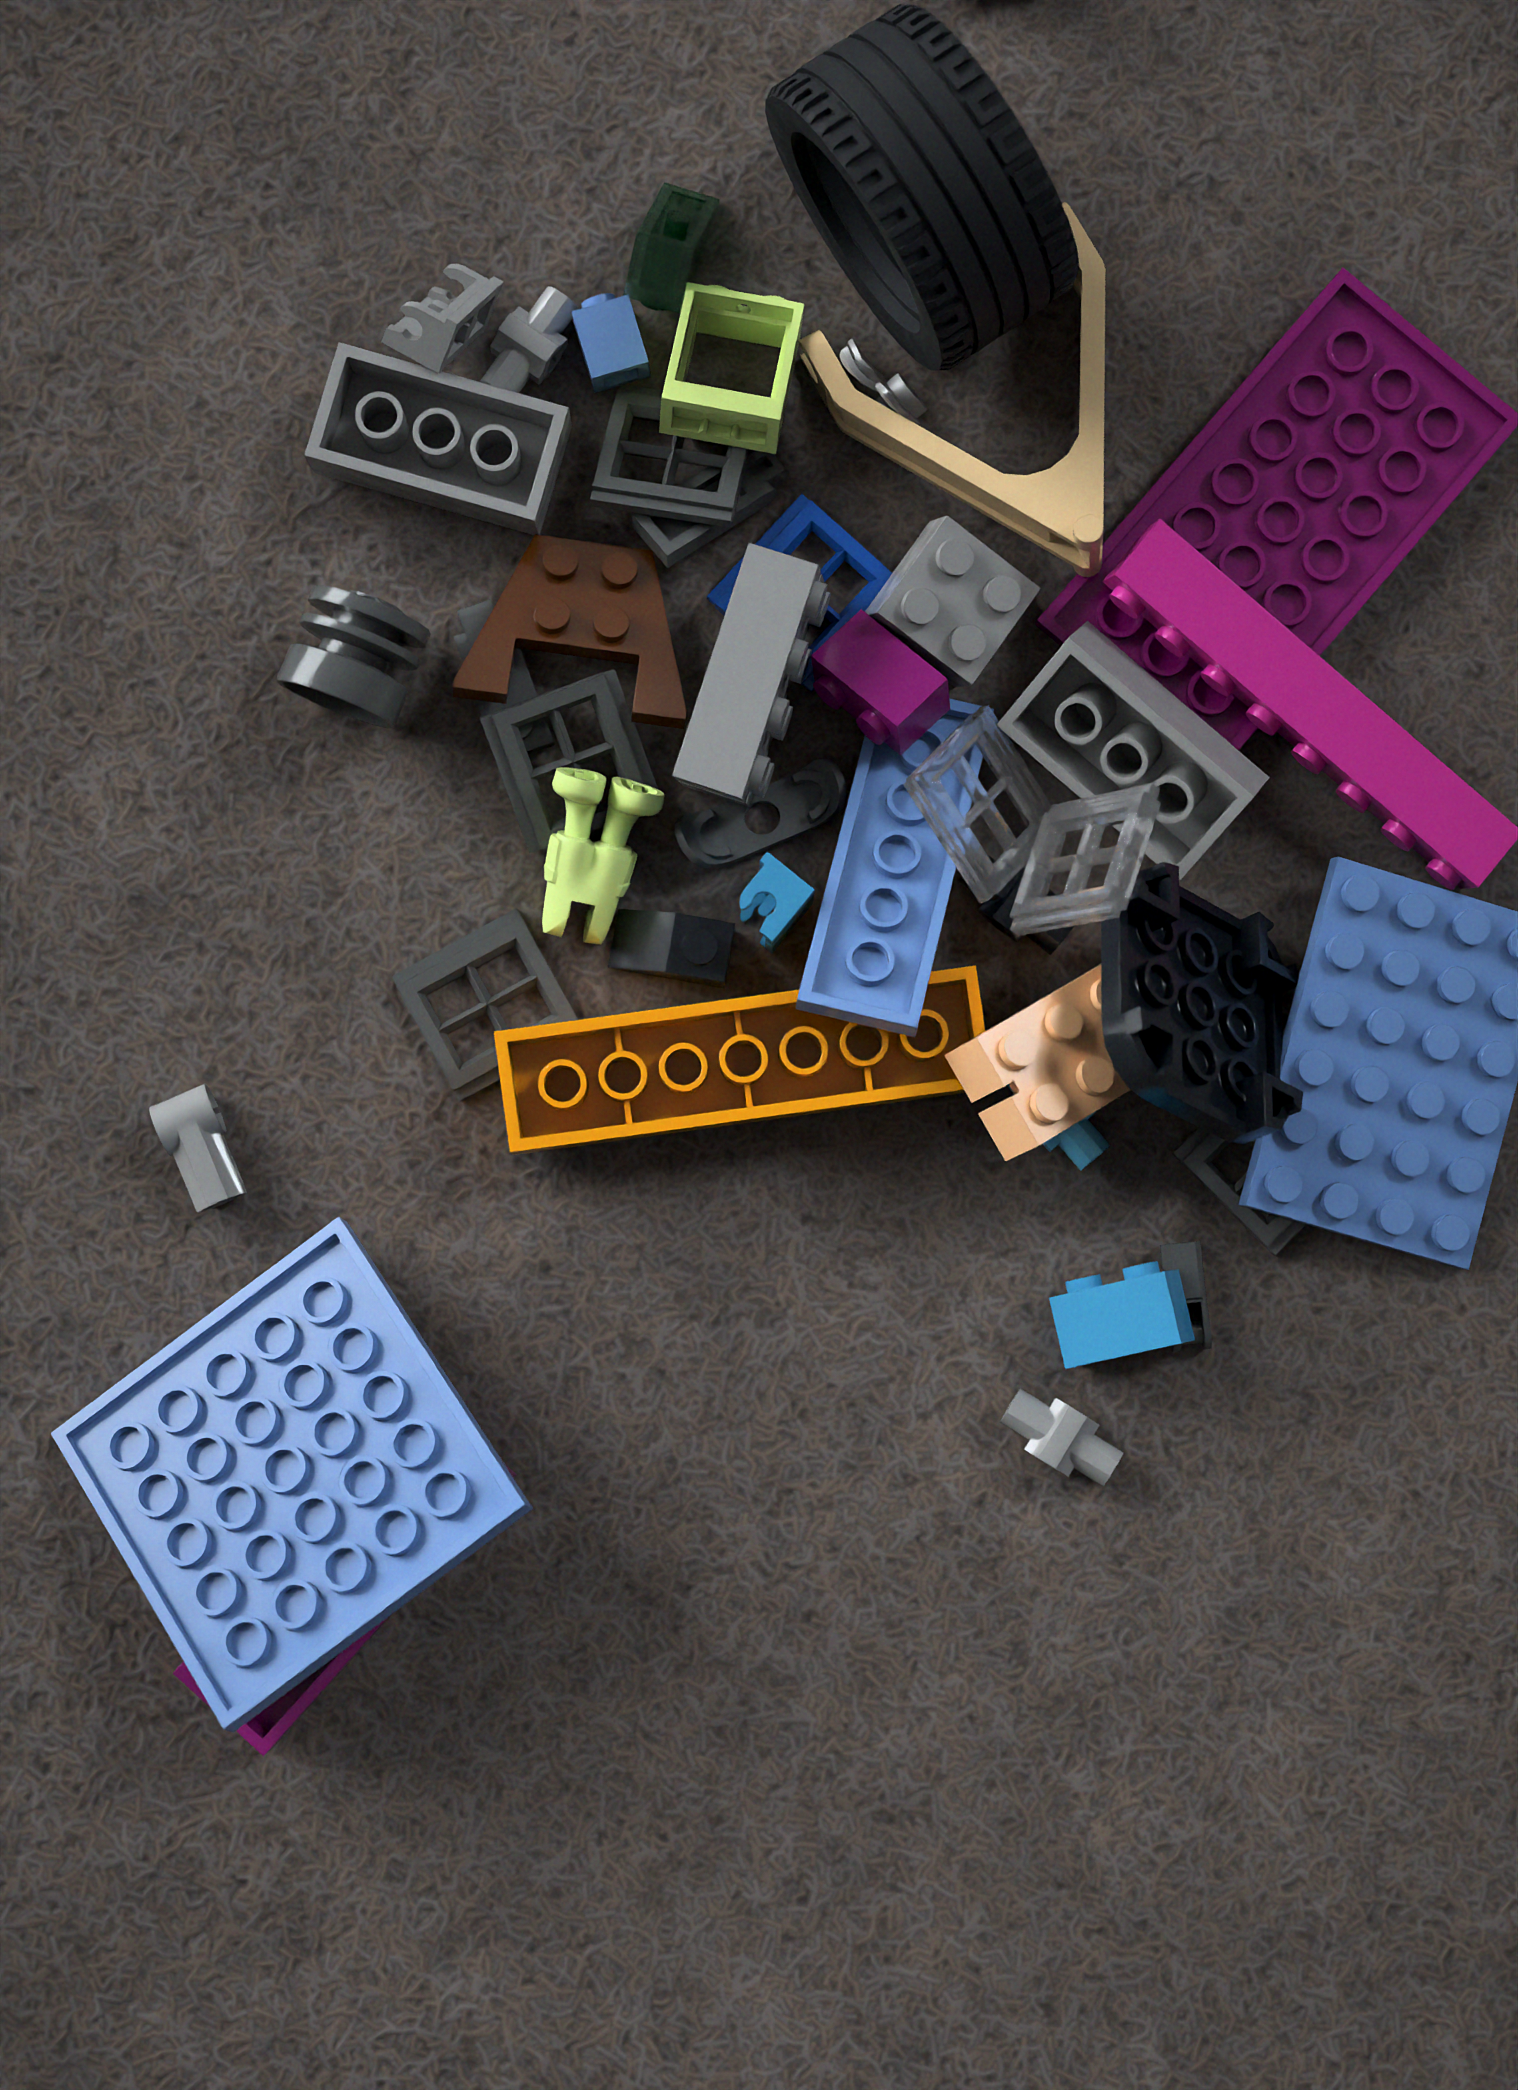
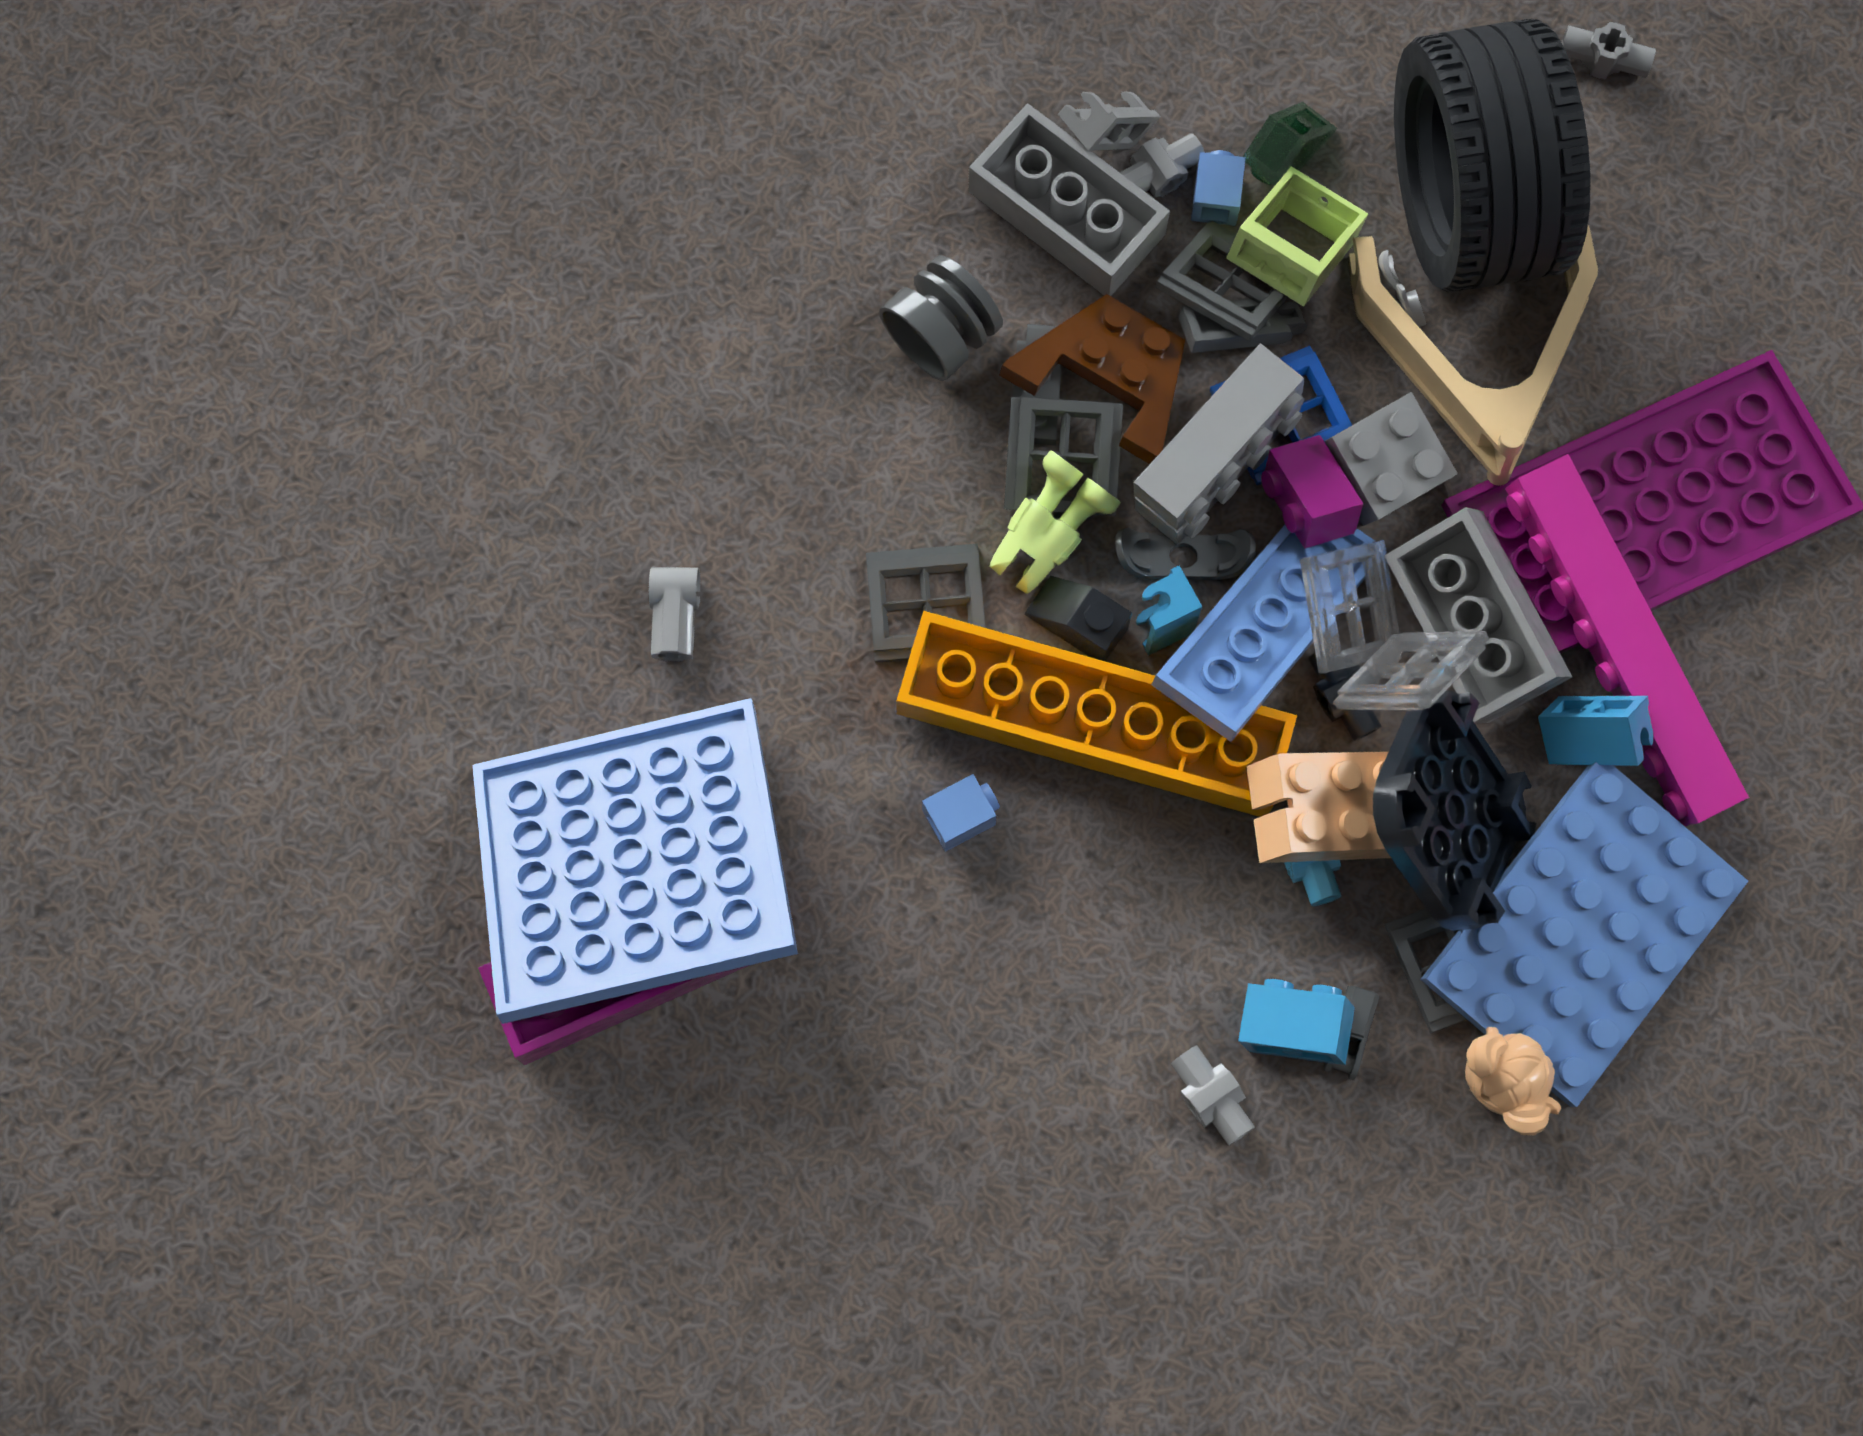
camera: 25 degrees right, 10 degrees down
none -> medium blue brick [922,774,1000,852]
none -> light nougat hair [1465,1027,1561,1136]
none -> dark azure hinge [1538,696,1653,766]

